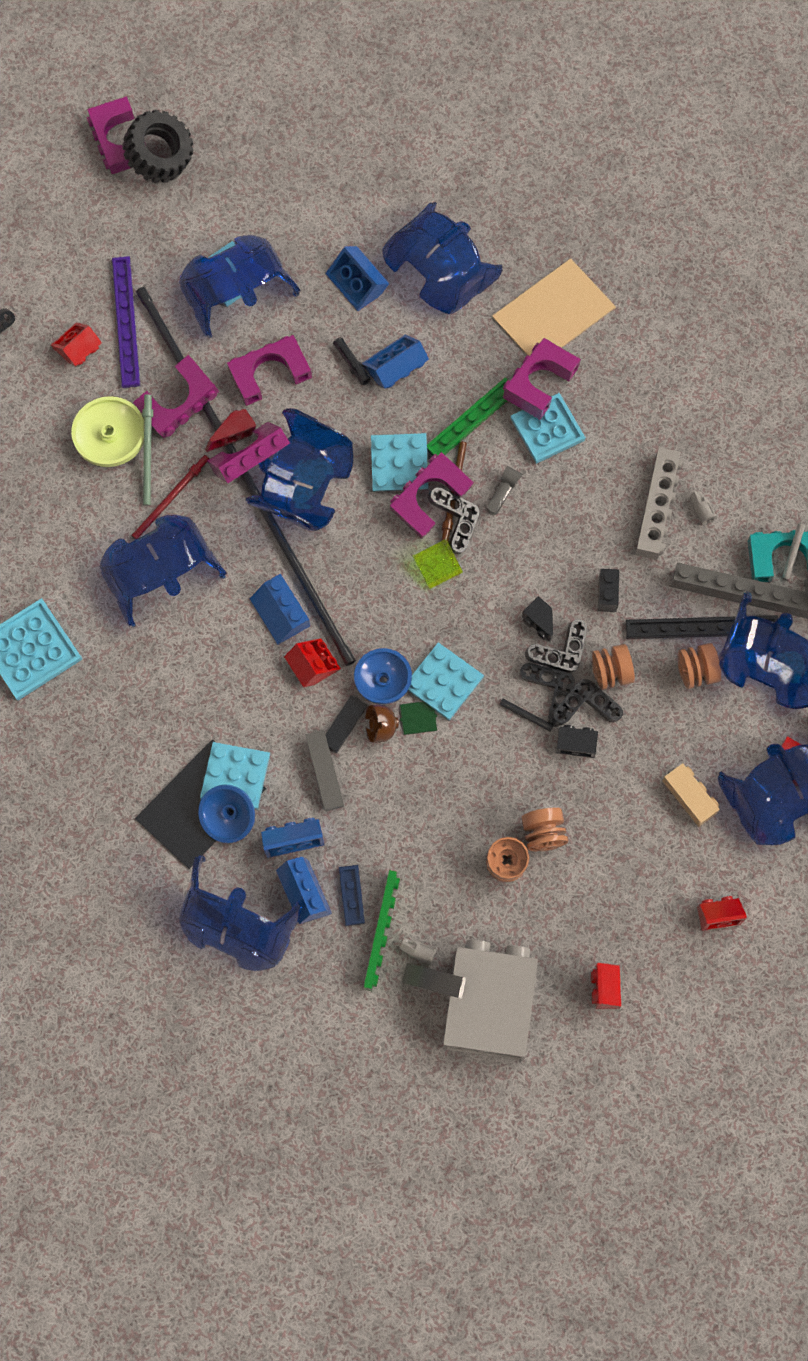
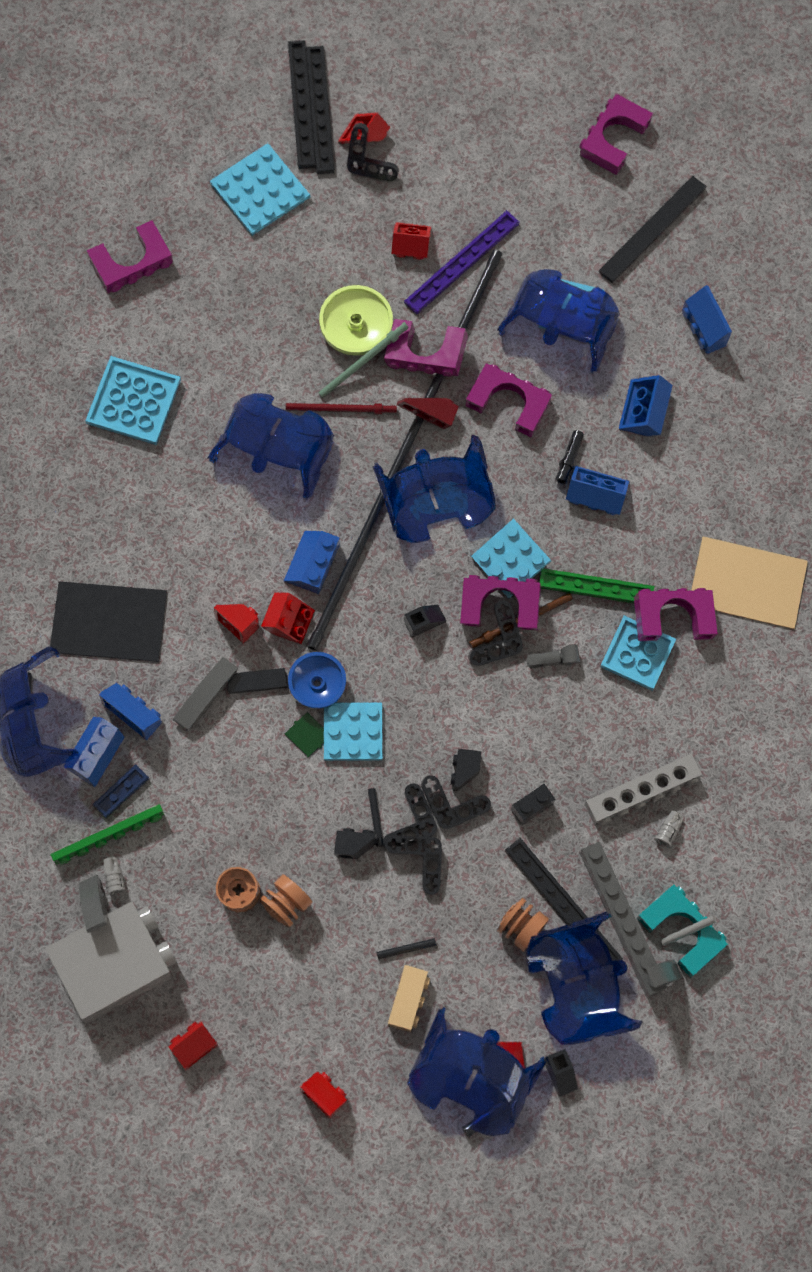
camera: 45 degrees right, 0 degrees up
black tyre [122,110,194,183] -> none
blue dish [199,784,255,843] -> none
medium azure plate [200,742,270,810] -> none
magenta arch [207,422,290,483] -> none
reddish brown cylinder [365,704,399,743] -> none
clear blue piece [382,202,503,314] -> none
clear neon green tile [412,539,463,589] -> none
black brick [556,725,598,758] -> none
nougat wheel [592,644,635,690] -> none
none -> red slope [214,604,259,644]
none -> black slope [334,828,379,860]
none -> black bar [376,938,436,960]
none -> black slope [404,604,447,638]
none -> black tile [599,176,706,283]
none -> blue slope [682,285,732,354]

